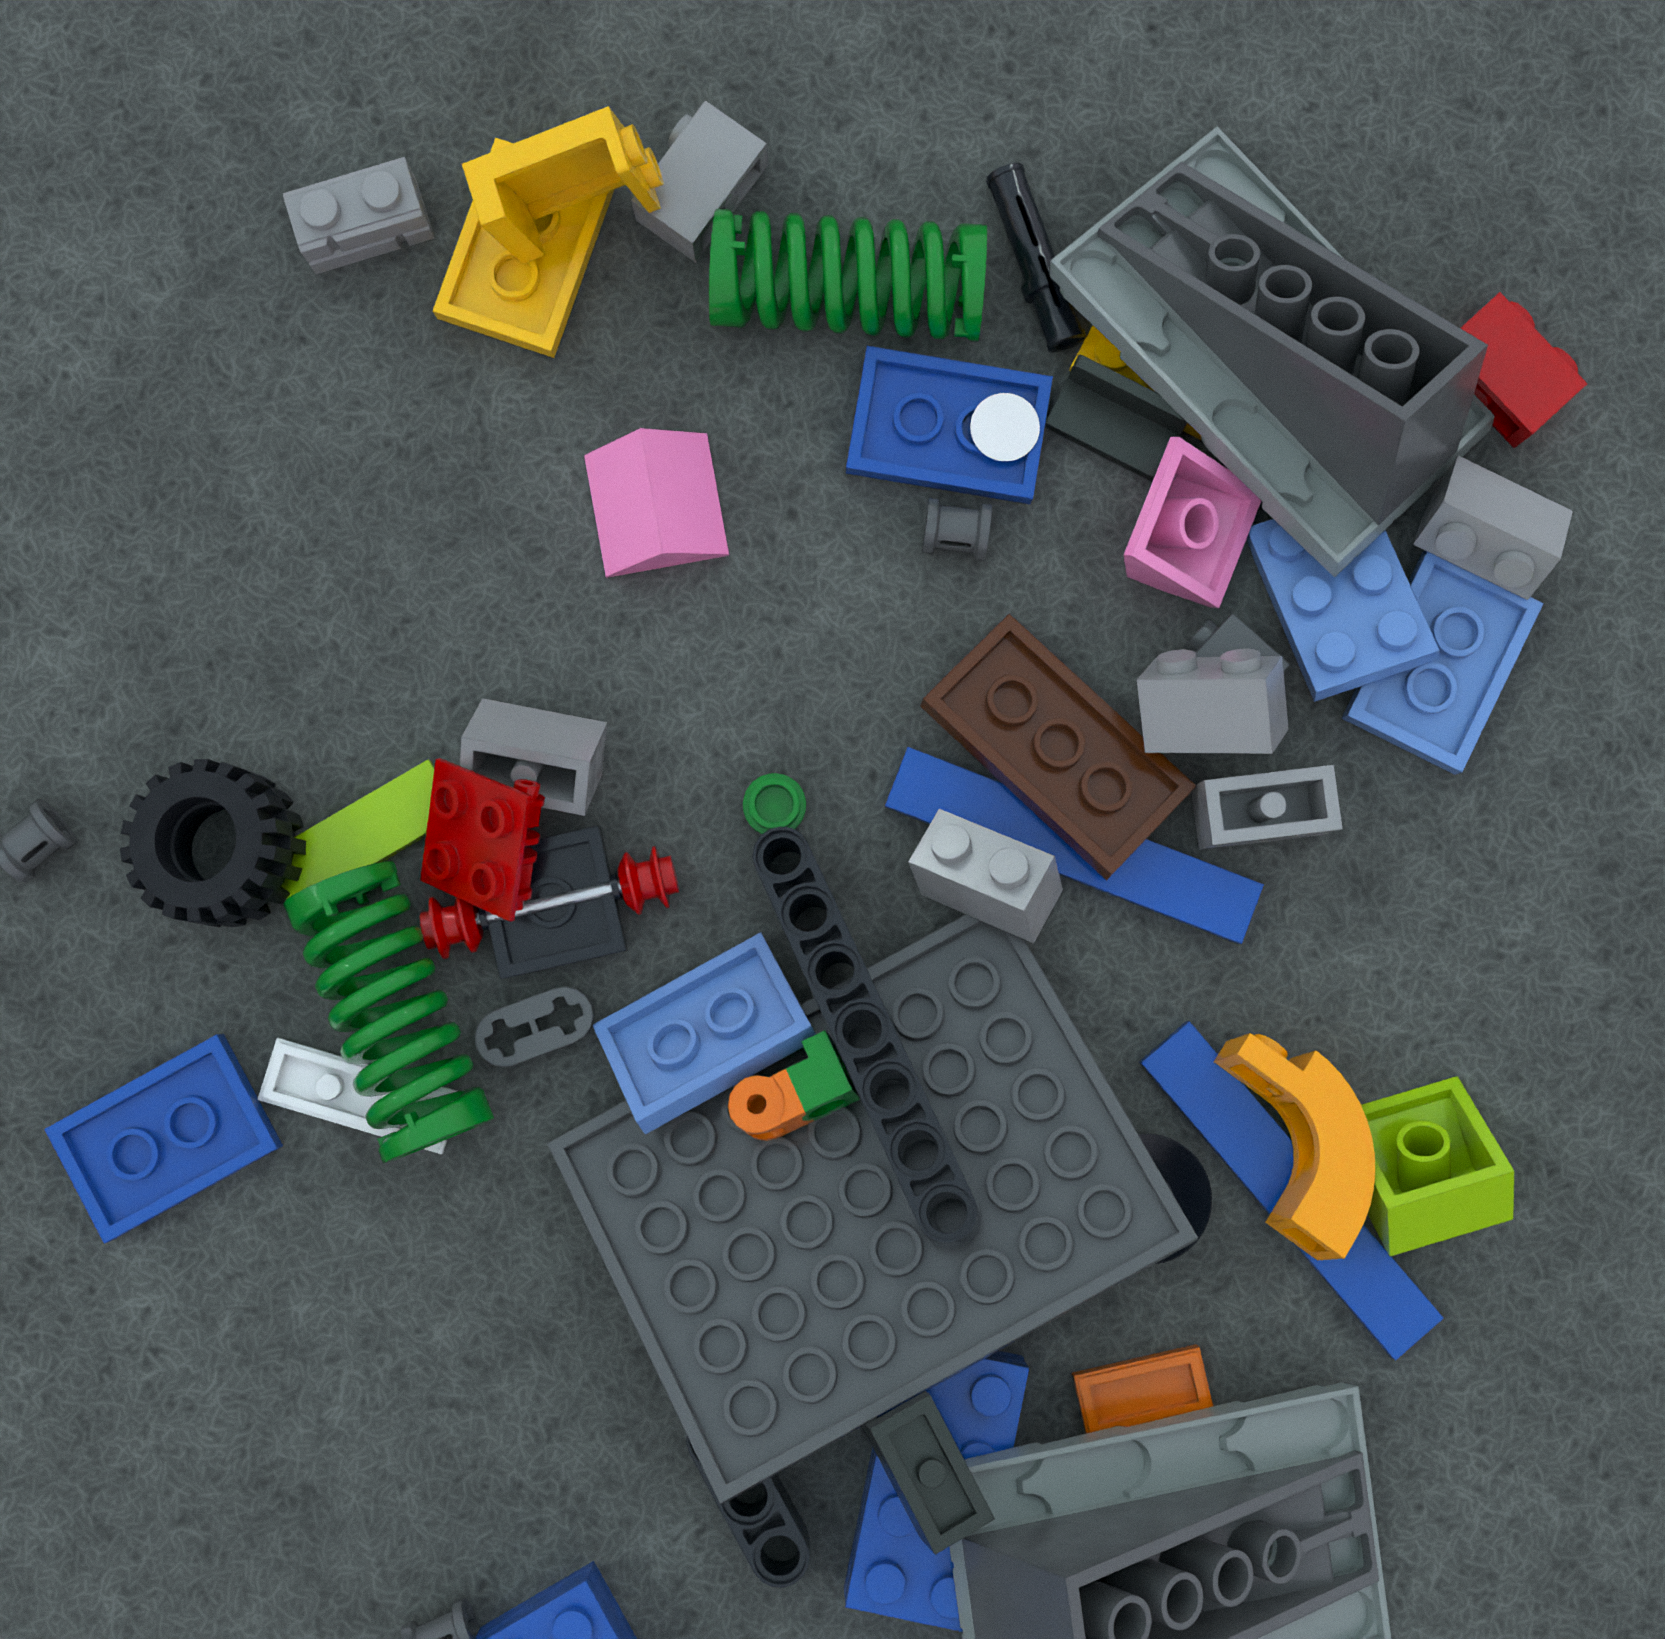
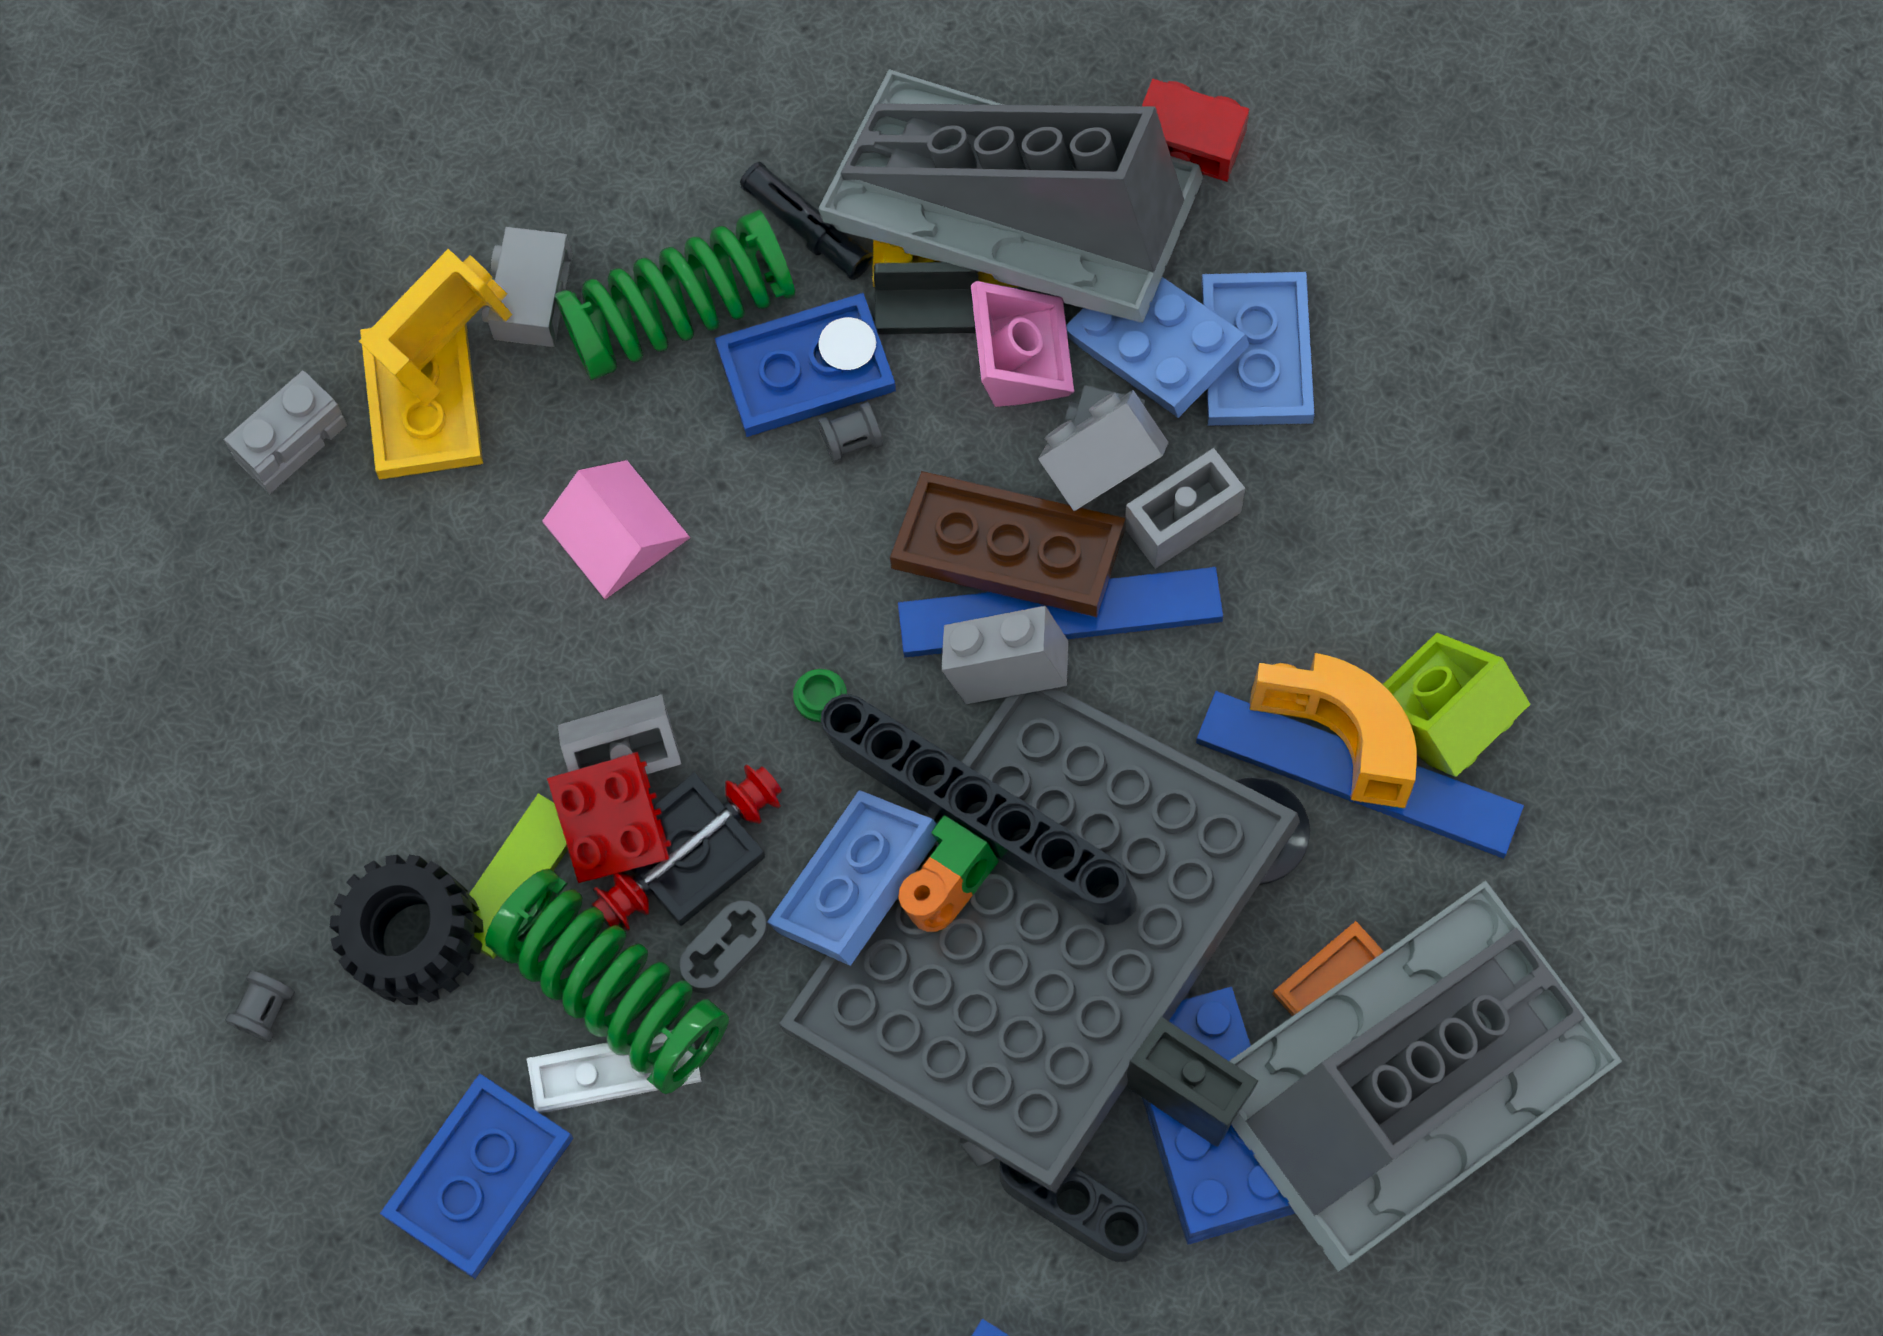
camera: 20 degrees left, 15 degrees down
light grey brick [1413,455,1573,600] -> none

